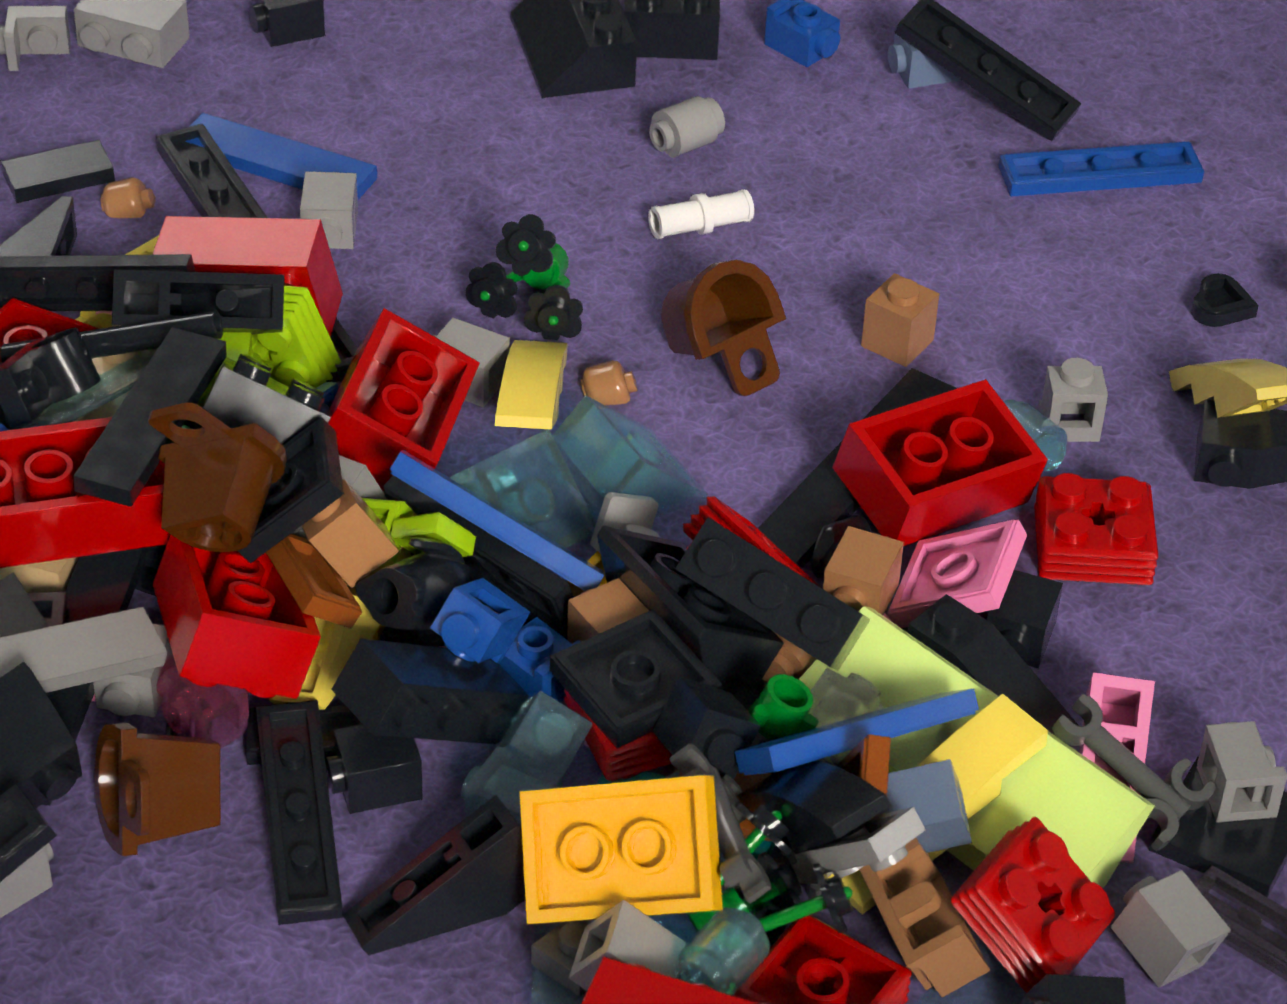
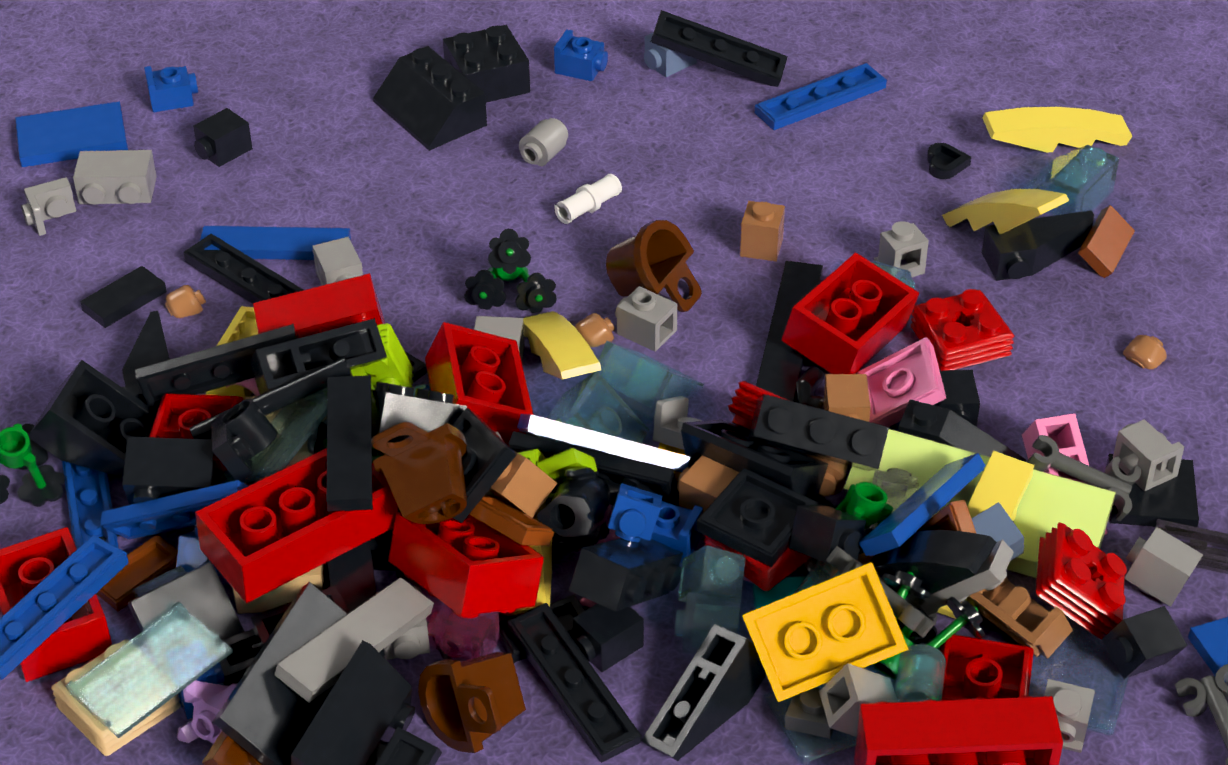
camera: 20 degrees left, 0 degrees up
none -> light grey brick [615,286,677,352]

